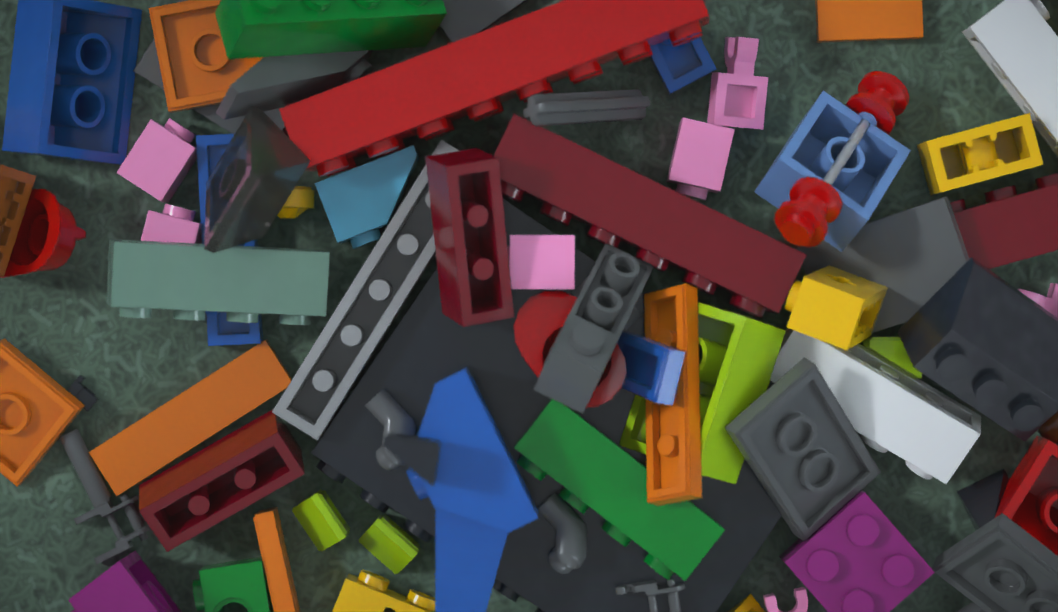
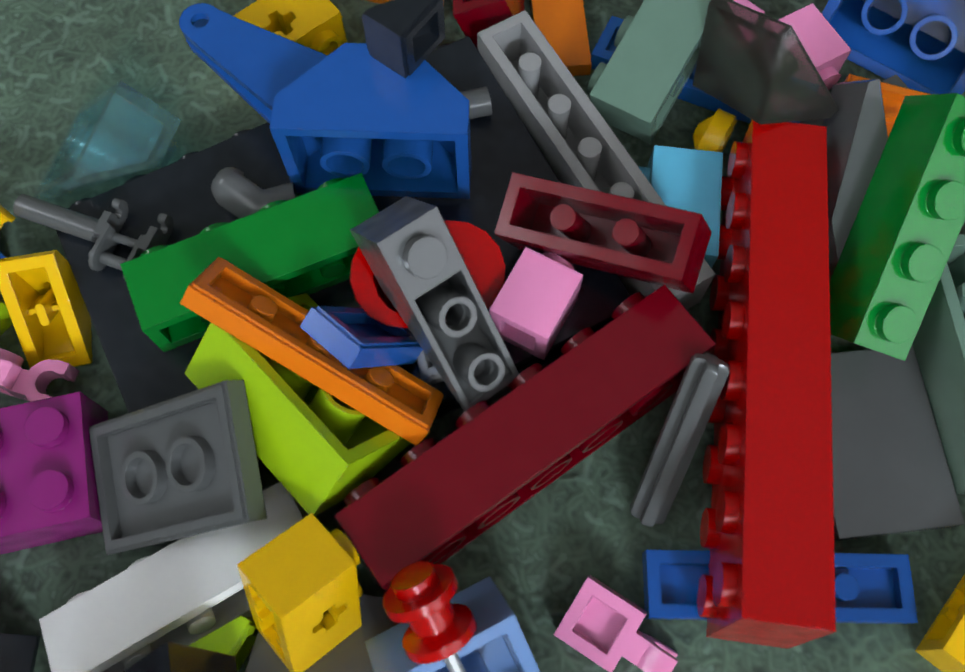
camera: 120 degrees right, 20 degrees down
bright pink brick [666,117,735,200] -> none

